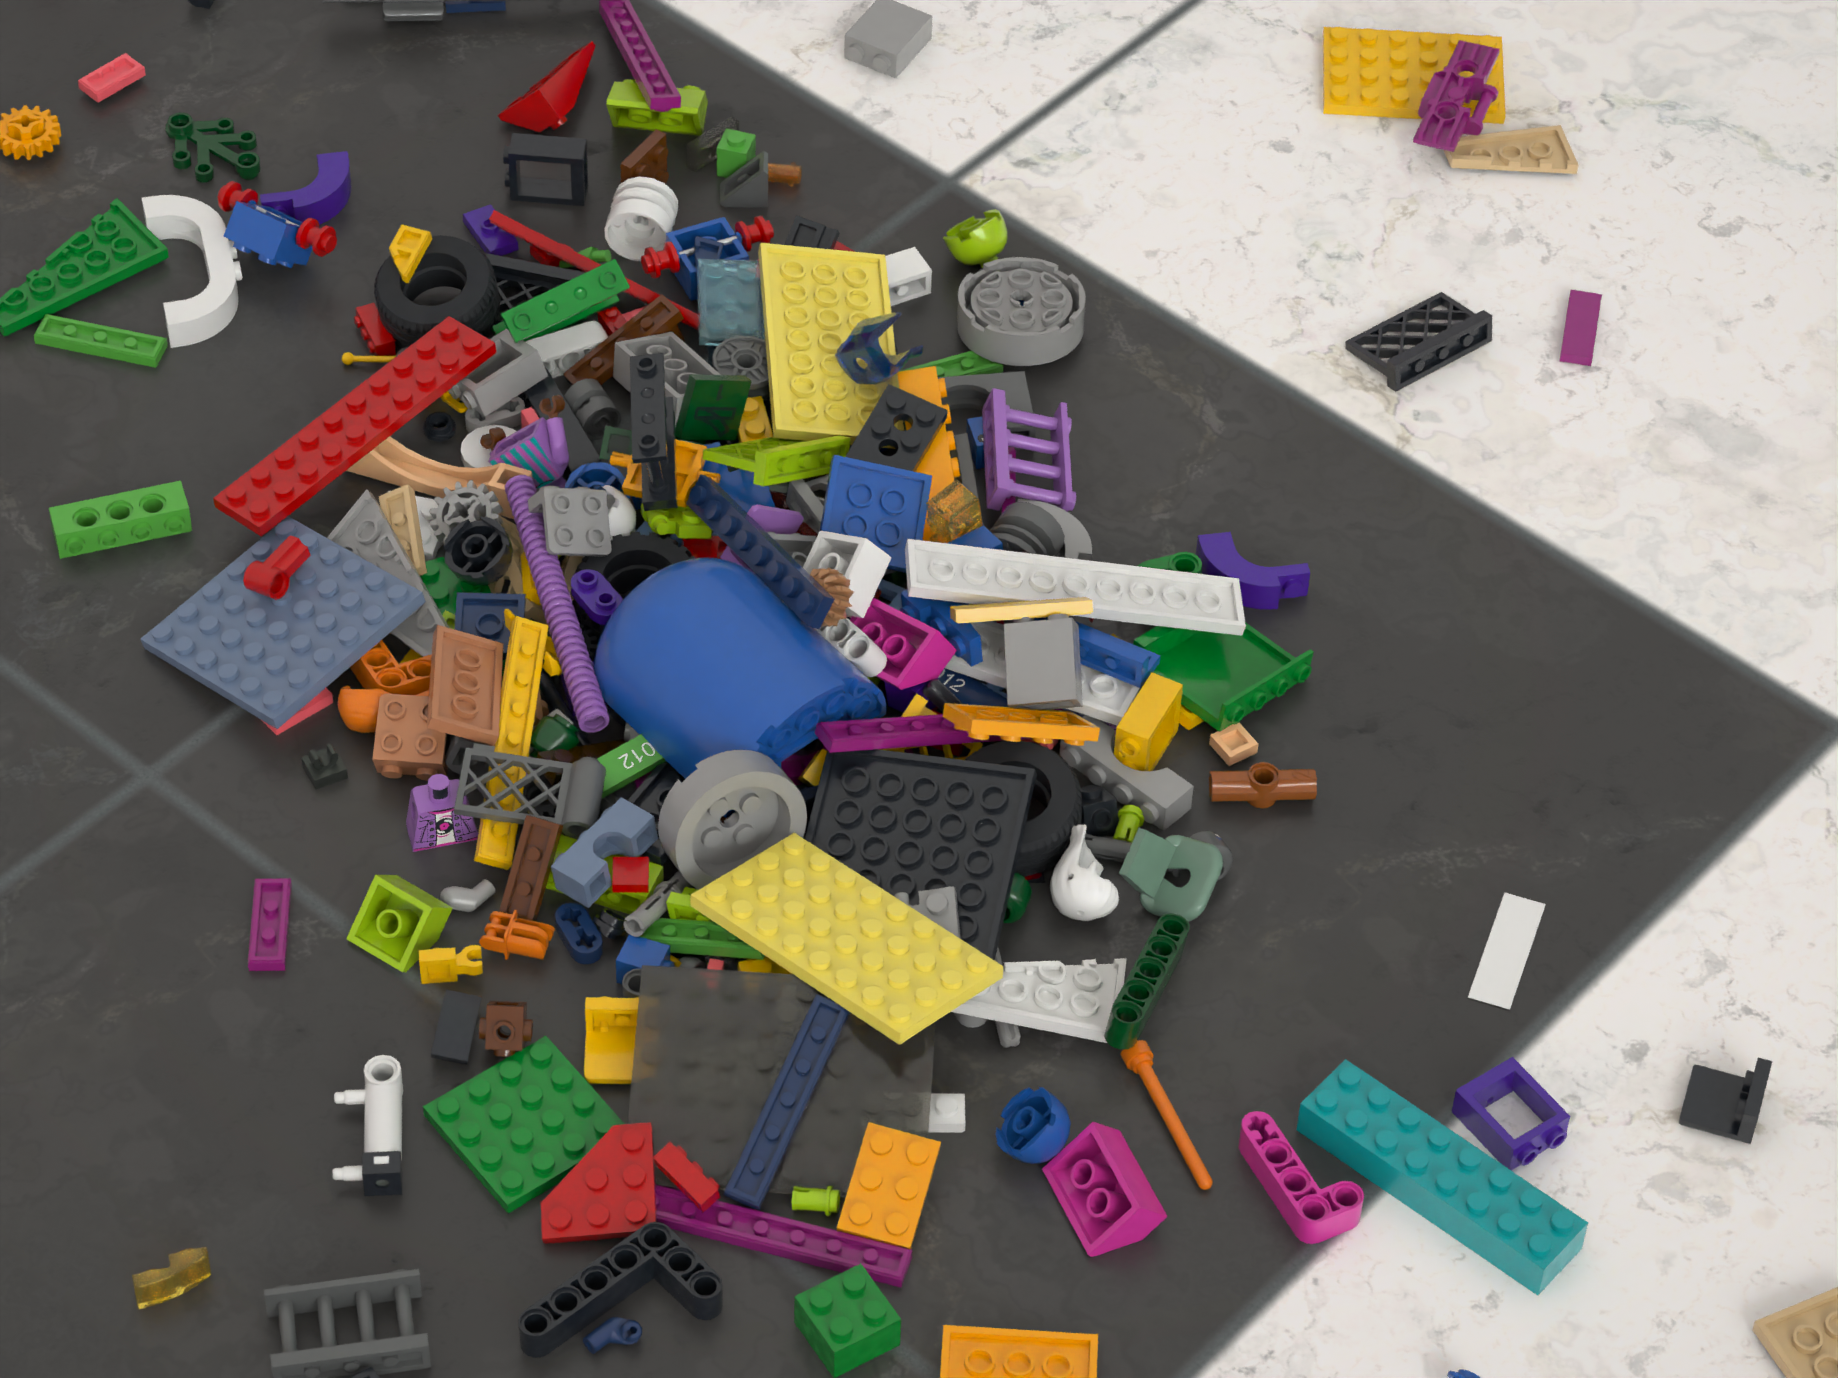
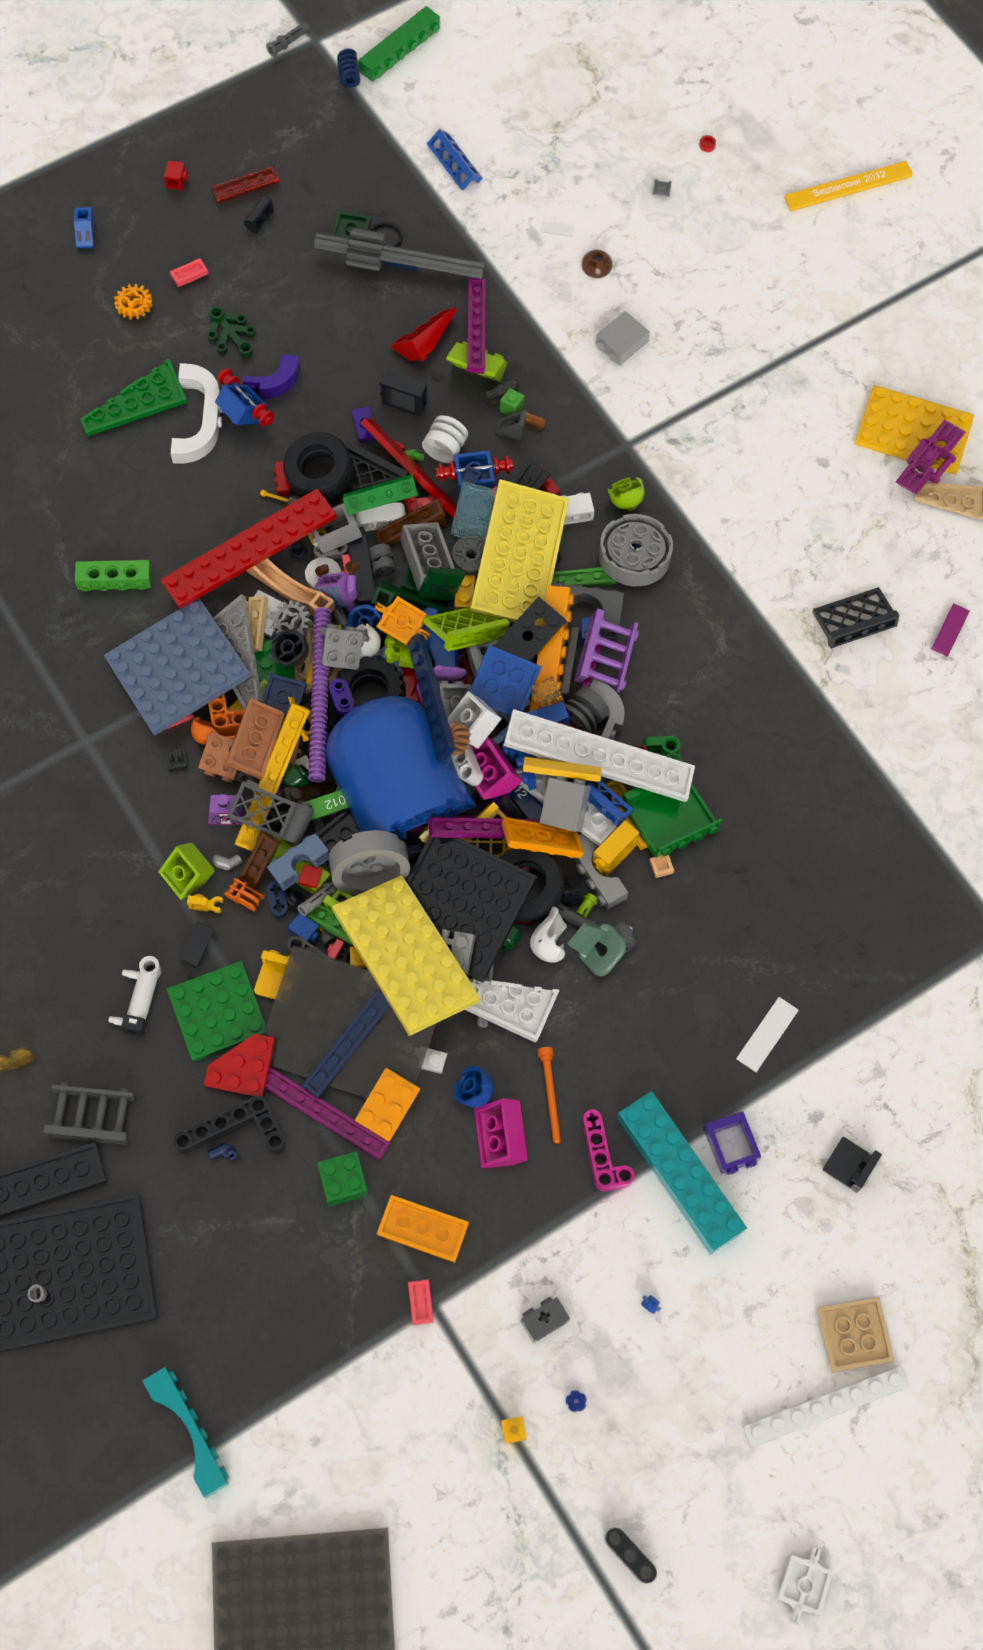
camera: 15 degrees right, 20 degrees up
bright green tile [34,314,168,368] -> none
red piece [243,535,311,600] -> none
magenta tile [248,878,292,971] -> none
yellow tile [389,224,432,283] -> none
reddish brown brick [479,1001,533,1057] -> none
reddish brown plate [621,129,669,184] -> none
black fence [630,353,678,511] -> none
red piece [653,1142,720,1213] -> none
lime pin [792,1185,840,1216] -> none
piece [835,312,923,385] -> none
dark green beam [1104,913,1190,1050] -> none
dark purple arch [1196,532,1310,609] -> none
dark orange piece [1209,762,1317,809] -> none

